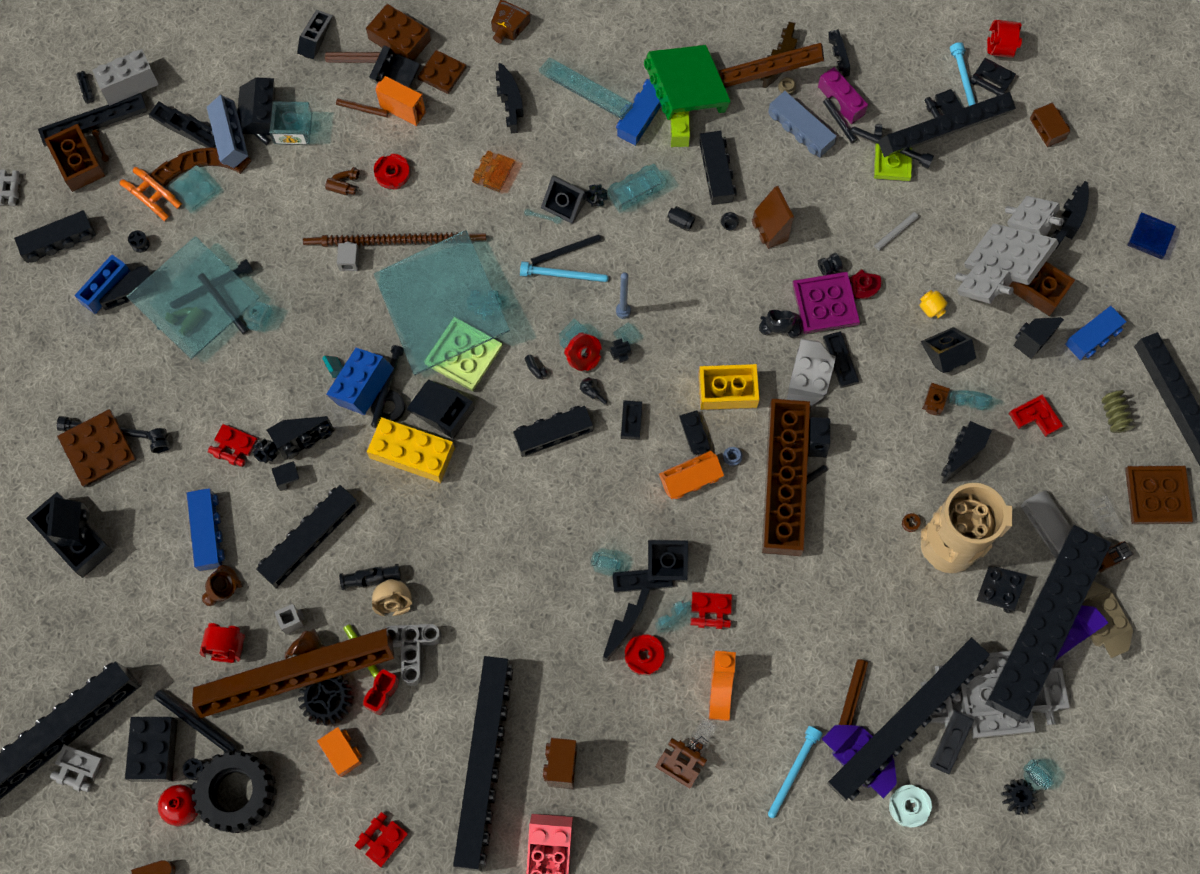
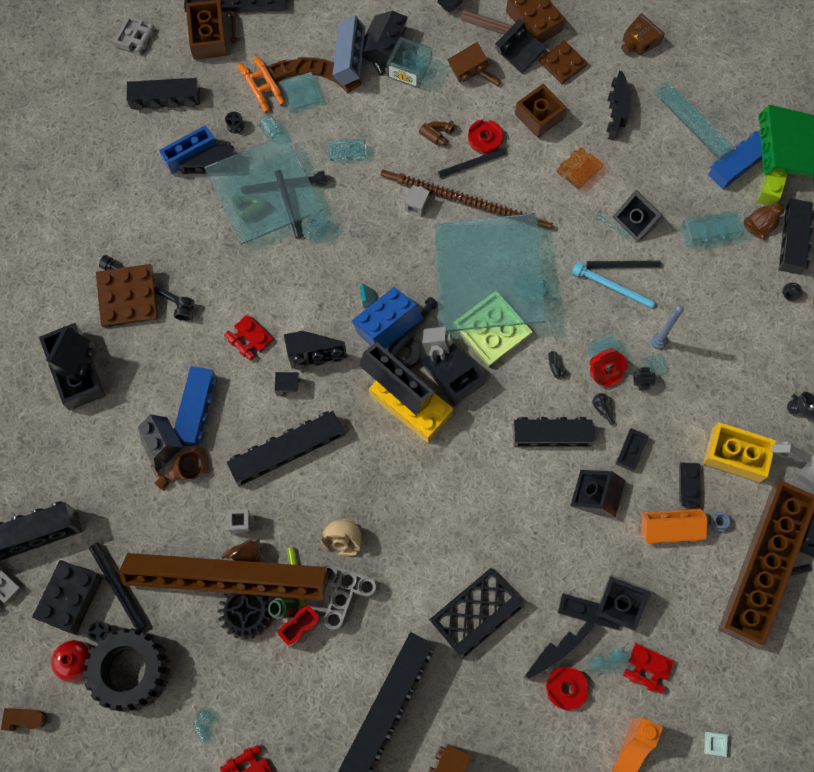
camera: 20 degrees right, 0 degrees up
black slope [149,101,215,148] -> none
red brick [199,623,245,663] -> none
black gear [253,438,278,464] -> none
orange brick [317,727,362,777] -> none
black piece [339,564,401,590] -> none
orange brick [376,76,426,126] -> none
black gear [585,184,608,207] -> none
clear light blue head [590,548,621,576] -> none
black brick [667,206,696,230] -> none
none -> black slope [138,414,183,472]
none -> reddish brown hand [150,465,169,491]
none -> clear light blue arm [193,709,212,743]
none -> clear light blue brick [258,115,283,142]
none -> dark green brick [268,597,299,619]
none -> clear light blue slope [327,139,366,161]
none -> black brick [359,342,434,416]
none -> light grey brick [423,327,453,361]
none -> black fence [429,568,524,660]
none -> black bar [438,148,506,178]
none -> reddish brown brick [447,42,489,82]
none -> reddish brown brick [515,83,567,138]
none -> black slope [570,470,626,517]
none -> light aqua tile [704,732,728,757]
none -> reddish brown hair [744,202,785,240]
none -> light grey plate [772,442,812,463]

